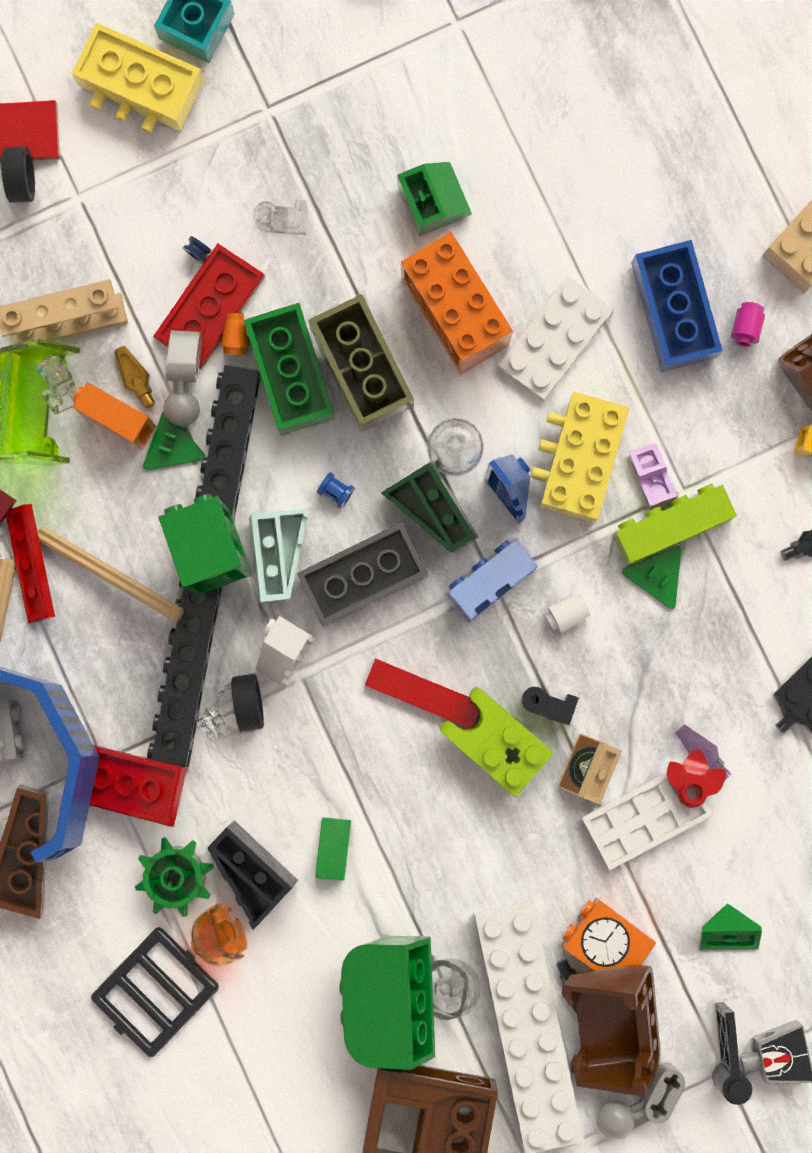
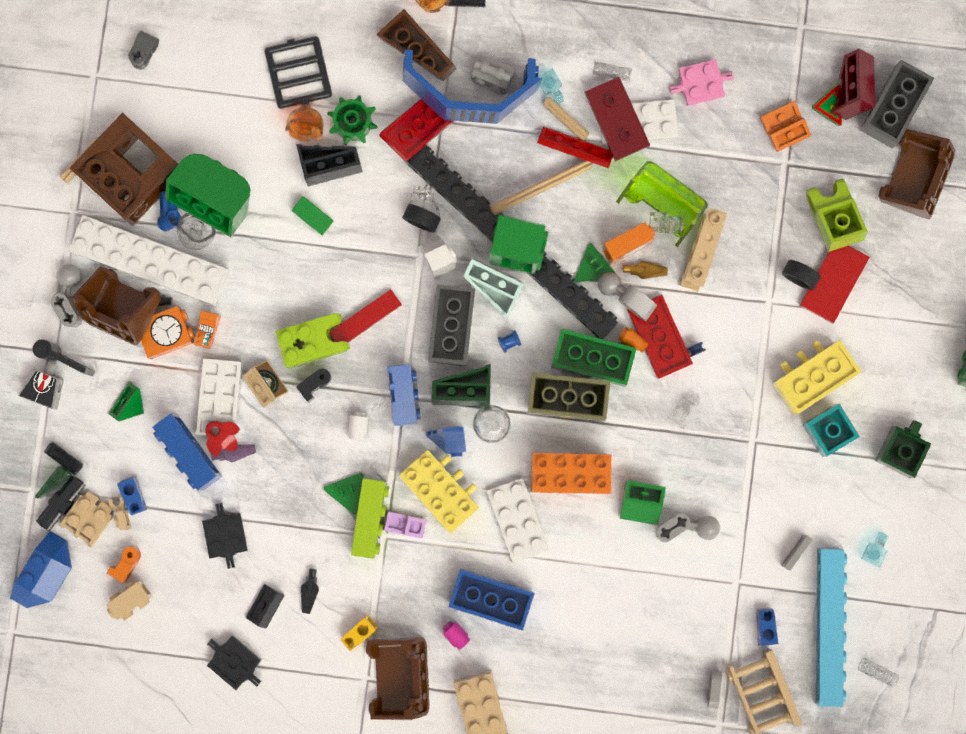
camera: 120 degrees right, 0 degrees up
none -> blue brick [152,413,223,490]
none -> blue piece [157,191,182,232]
none -> orange leg [194,310,221,349]
none -> light grey beam [656,514,720,543]

